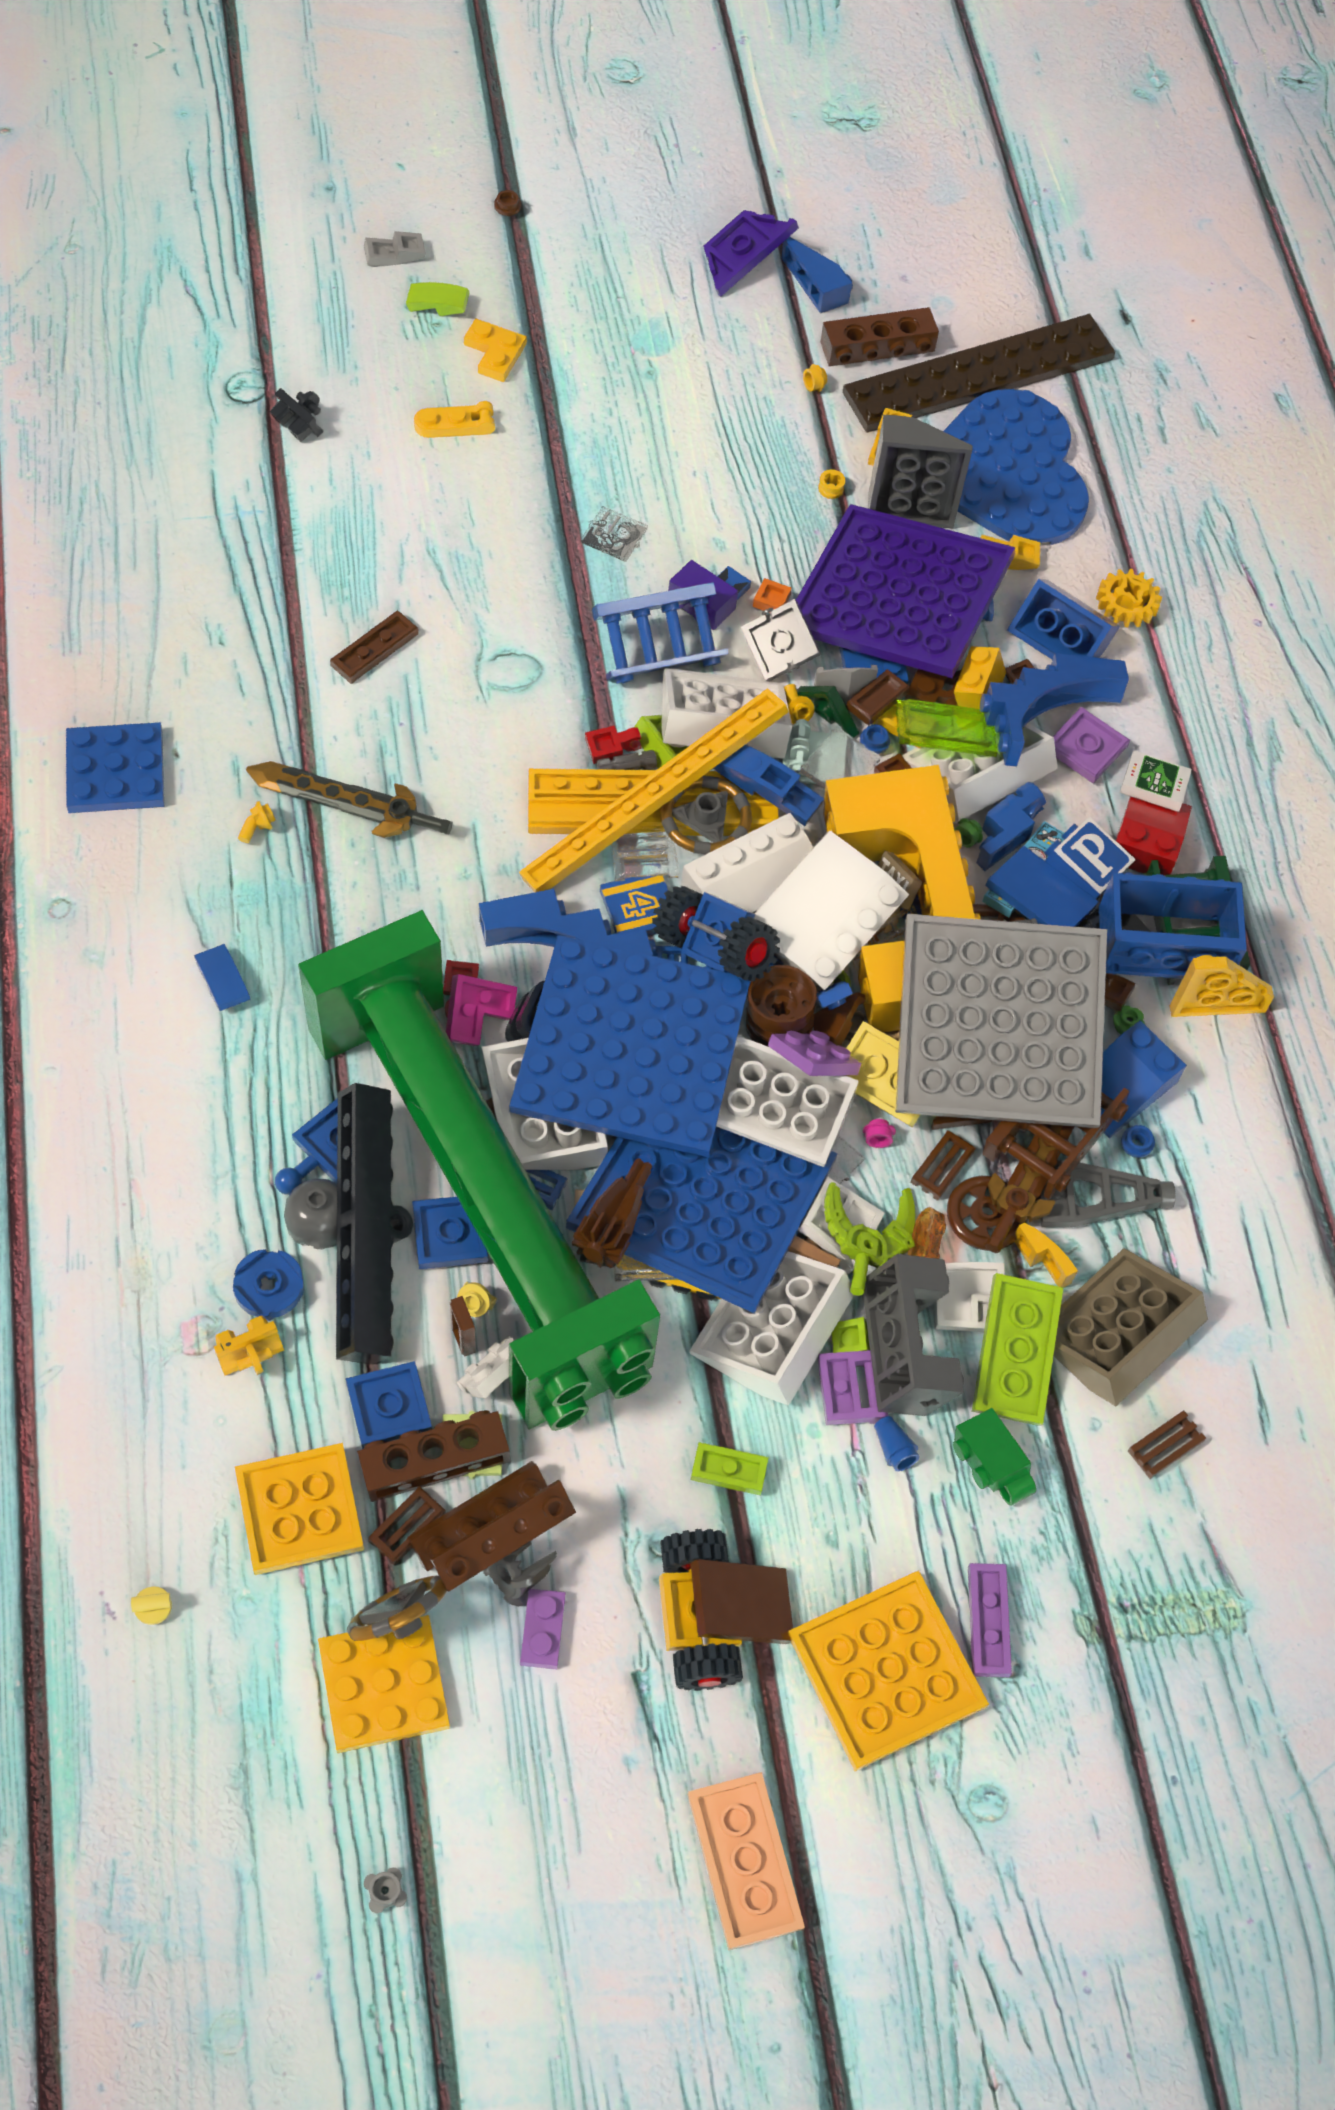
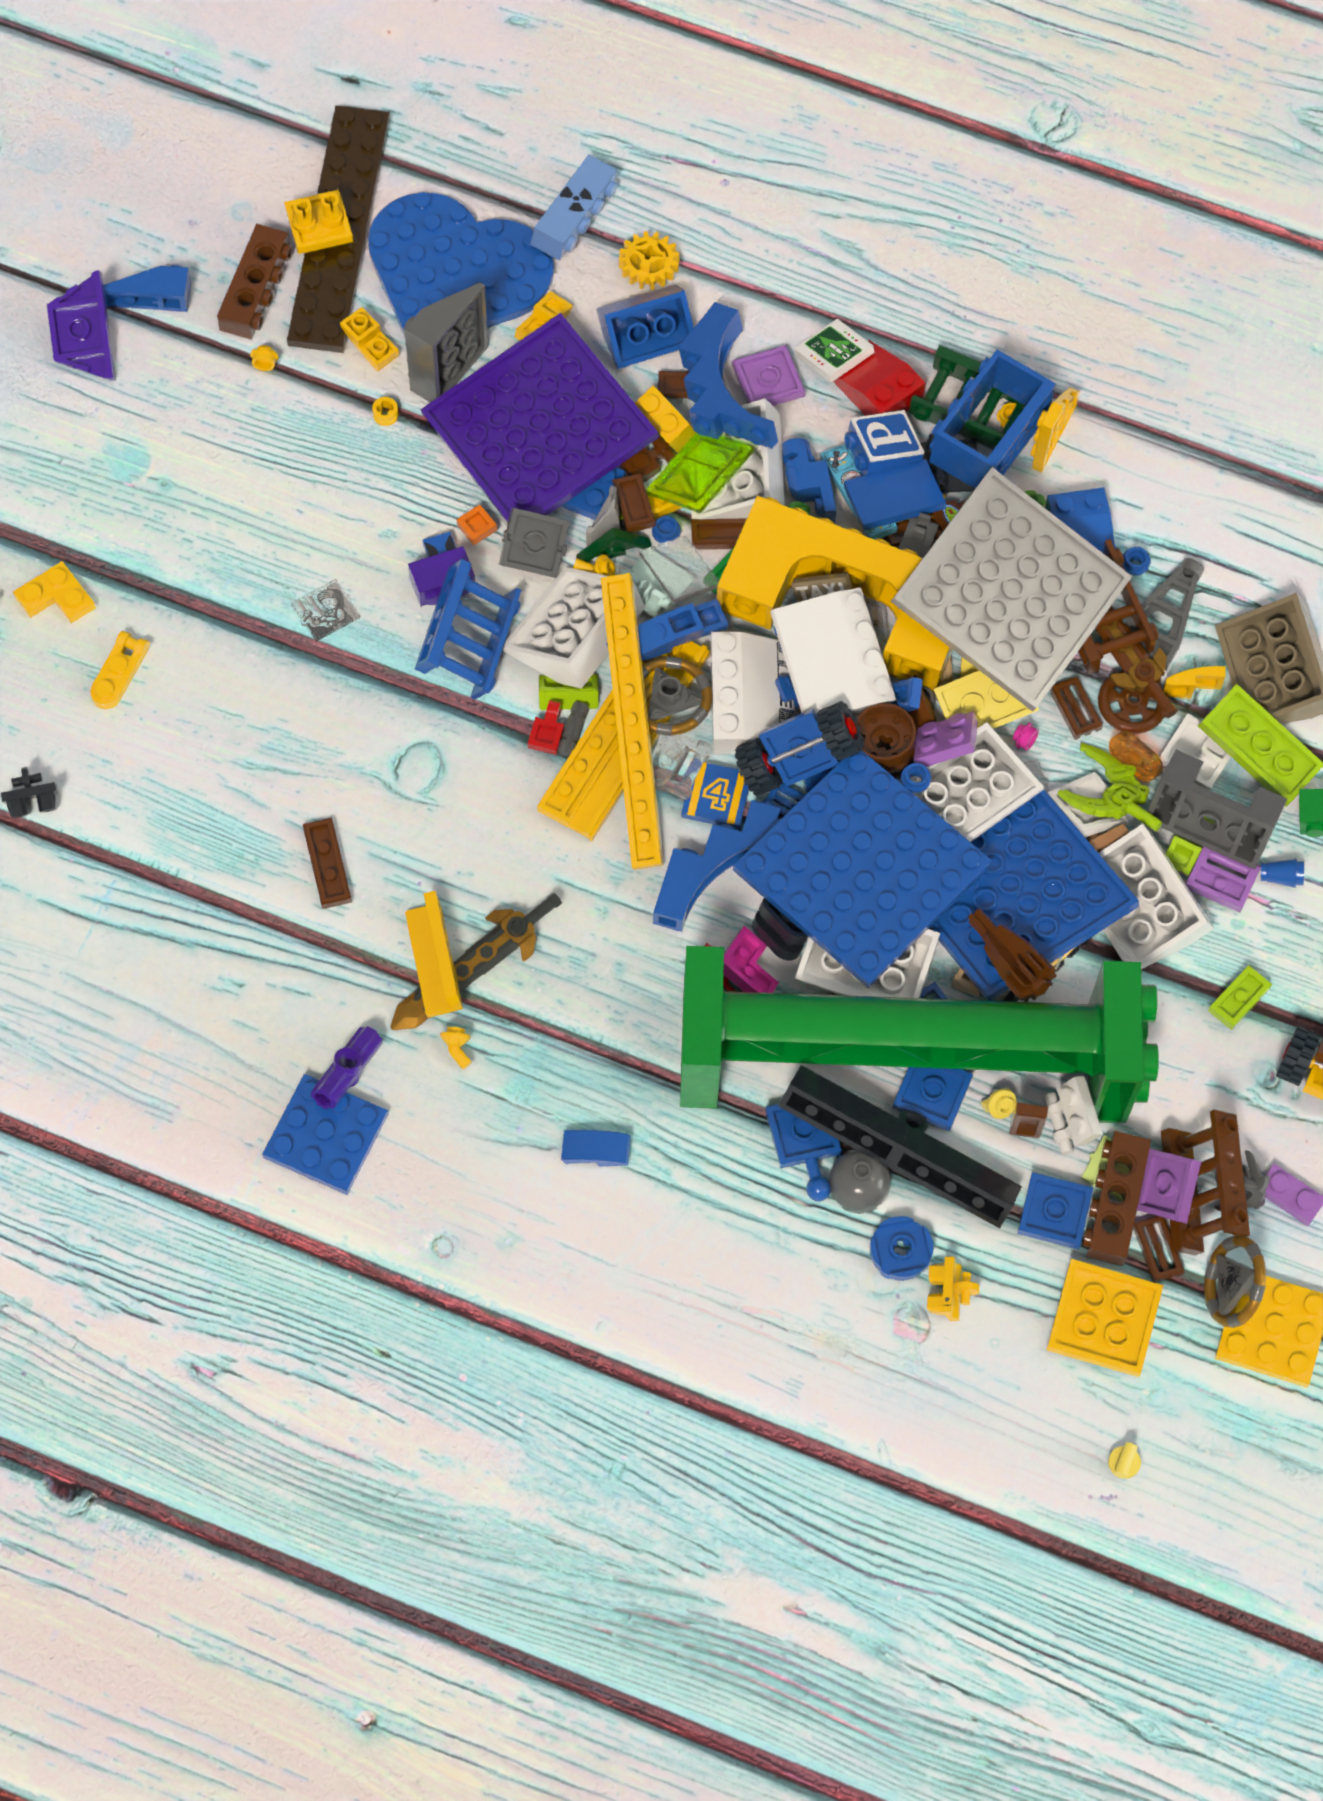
camera: 55 degrees left, 5 degrees up
none -> yellow plate [284,190,353,255]
none -> dark purple piece [311,1026,383,1110]
none -> yellow panel [405,891,463,1018]
none -> medium blue brick [530,154,618,261]
none -> blue plate [901,763,931,793]
none -> medium lavender plate [1137,1149,1201,1223]

